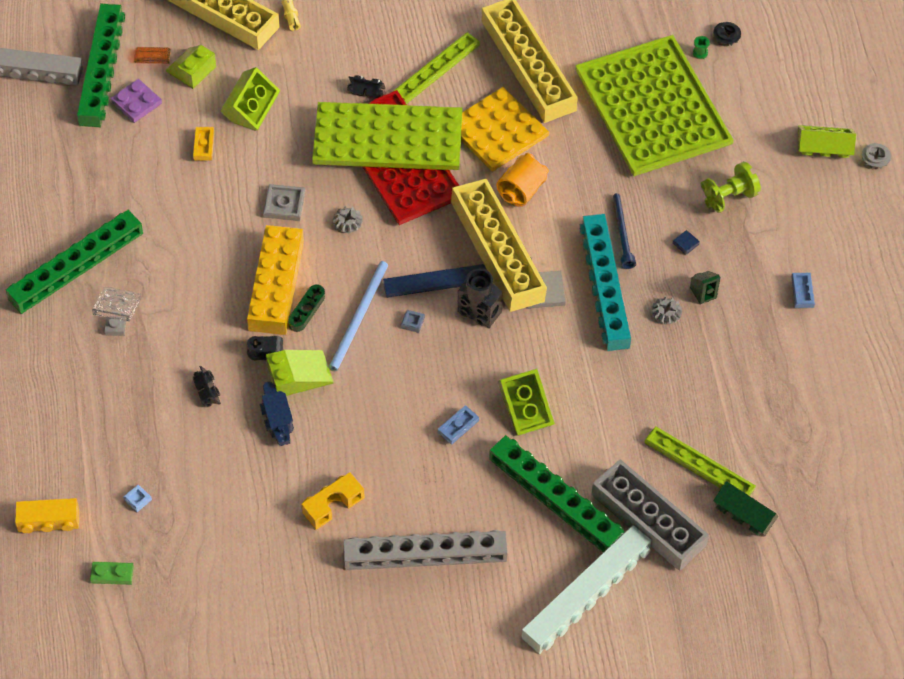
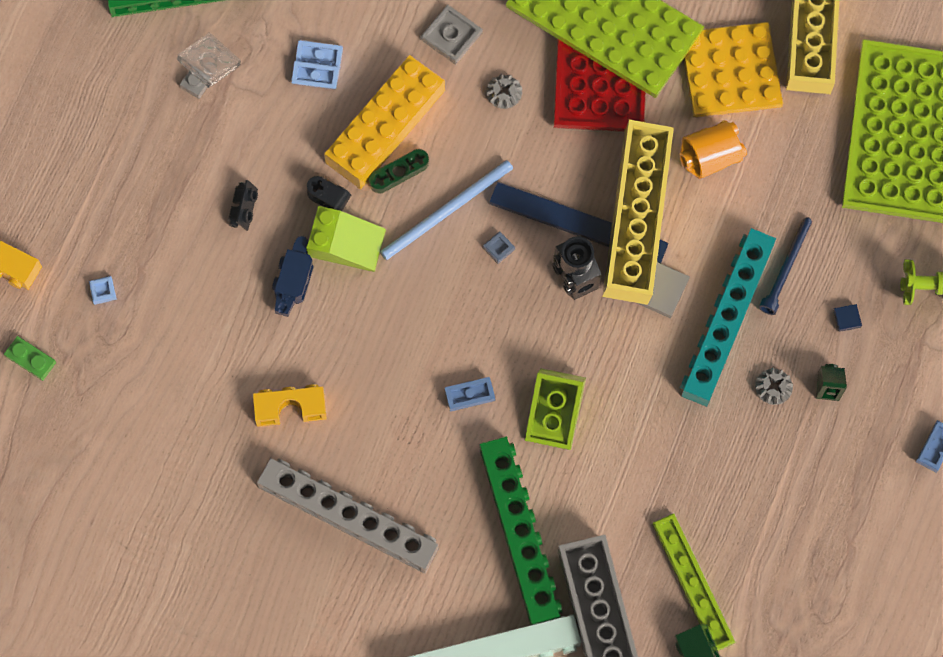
camera: 30 degrees right, 15 degrees up
none -> light blue slope [292,40,343,90]

